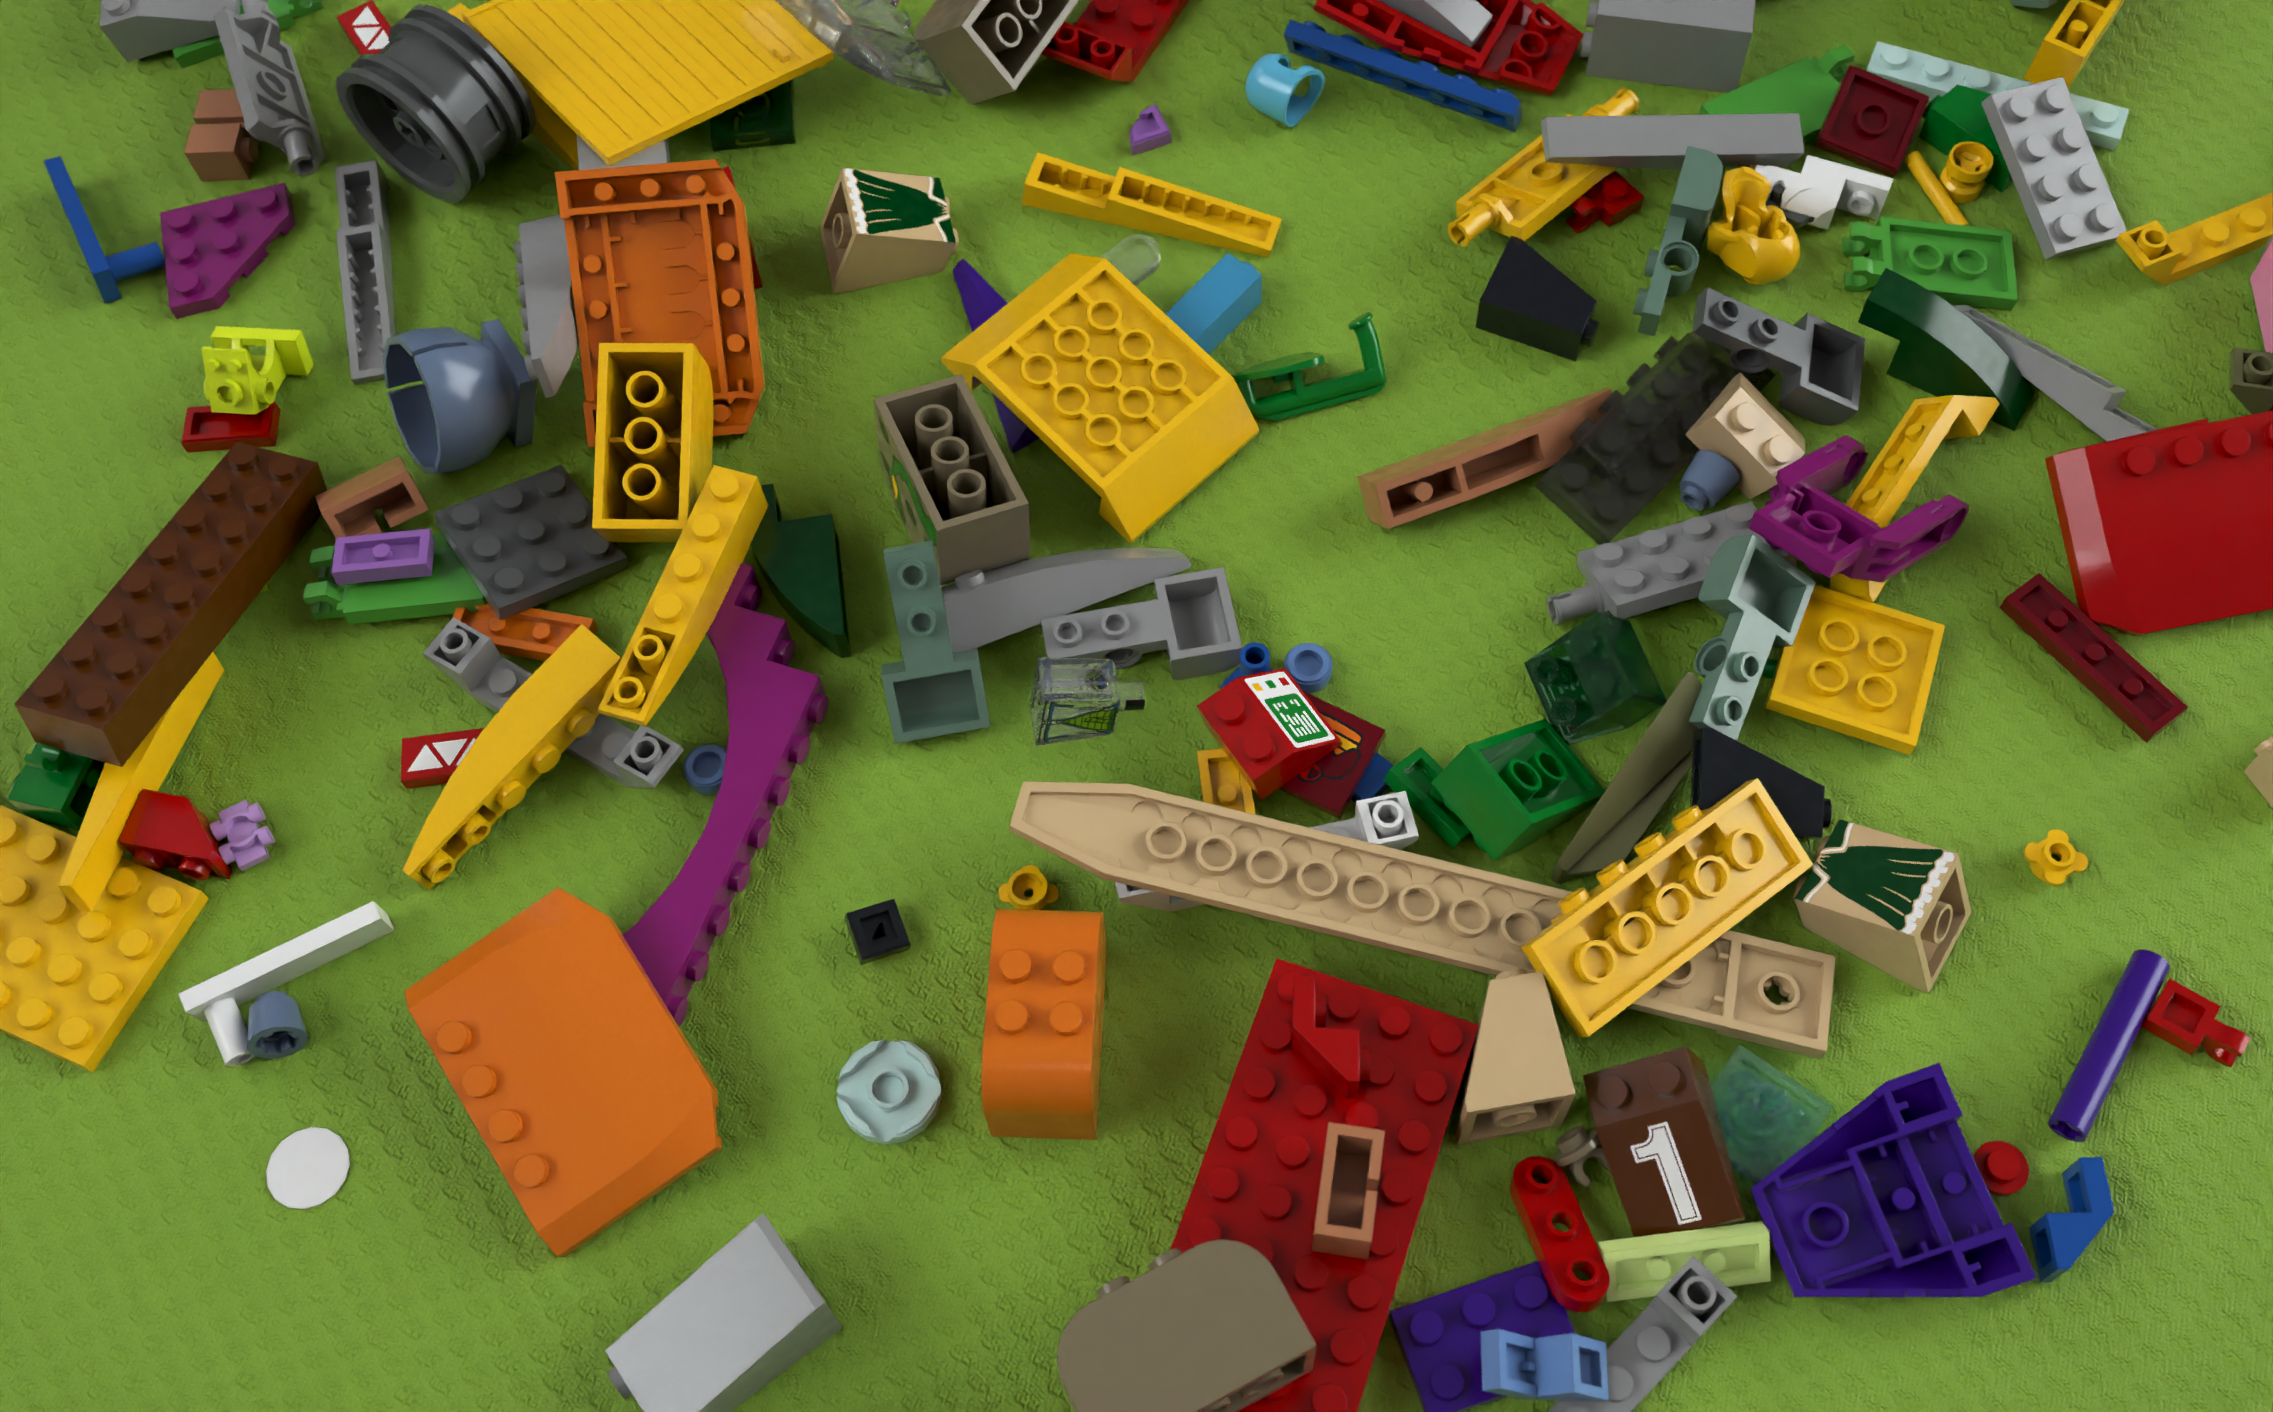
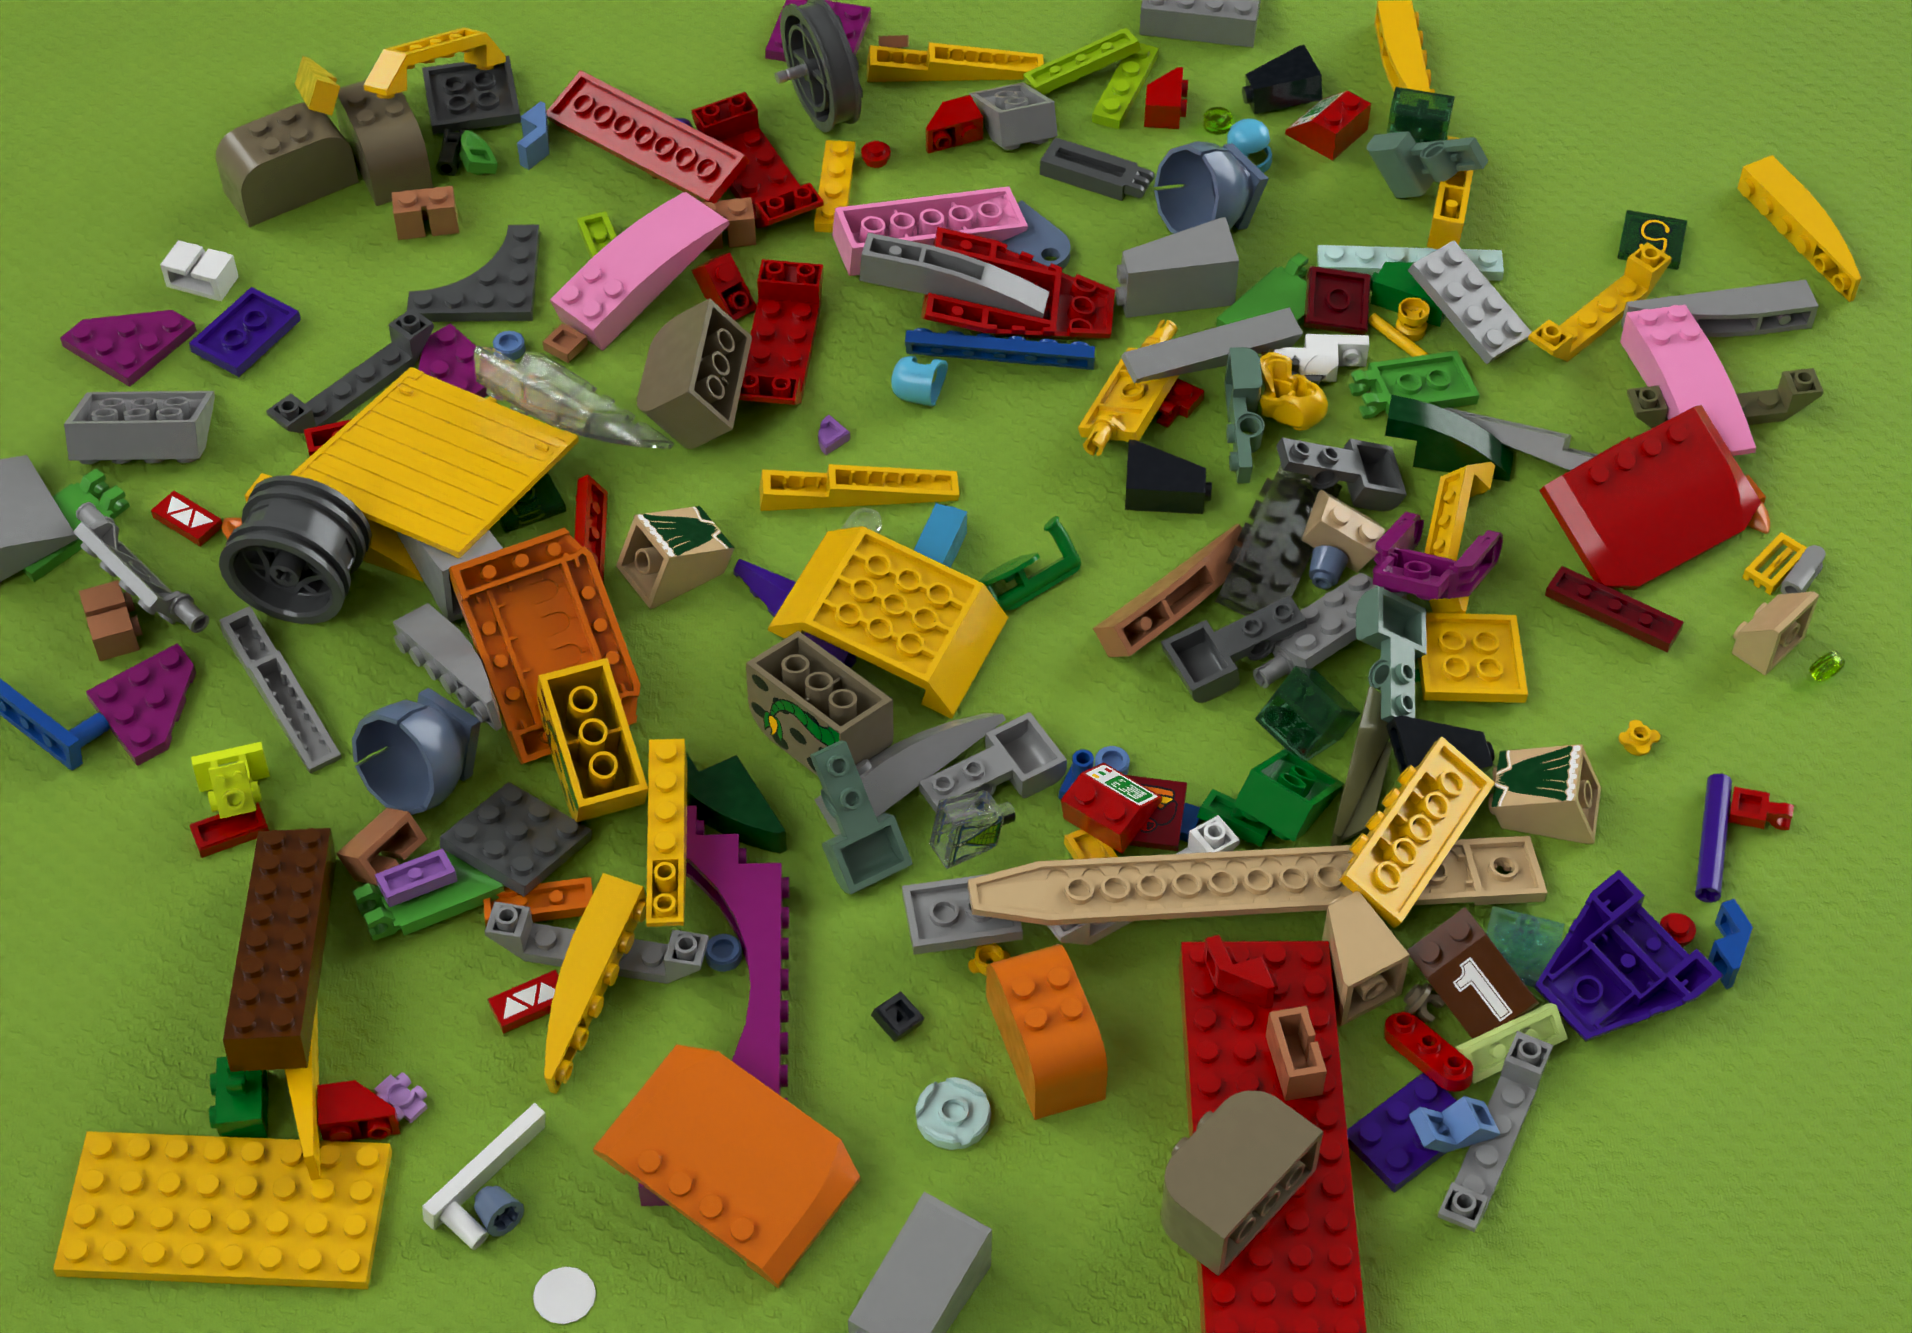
camera: 25 degrees left, 10 degrees down
none -> red plate [574,474,608,584]
none -> light grey plate [902,874,1023,955]
none -> dark grey plate [1161,595,1307,703]

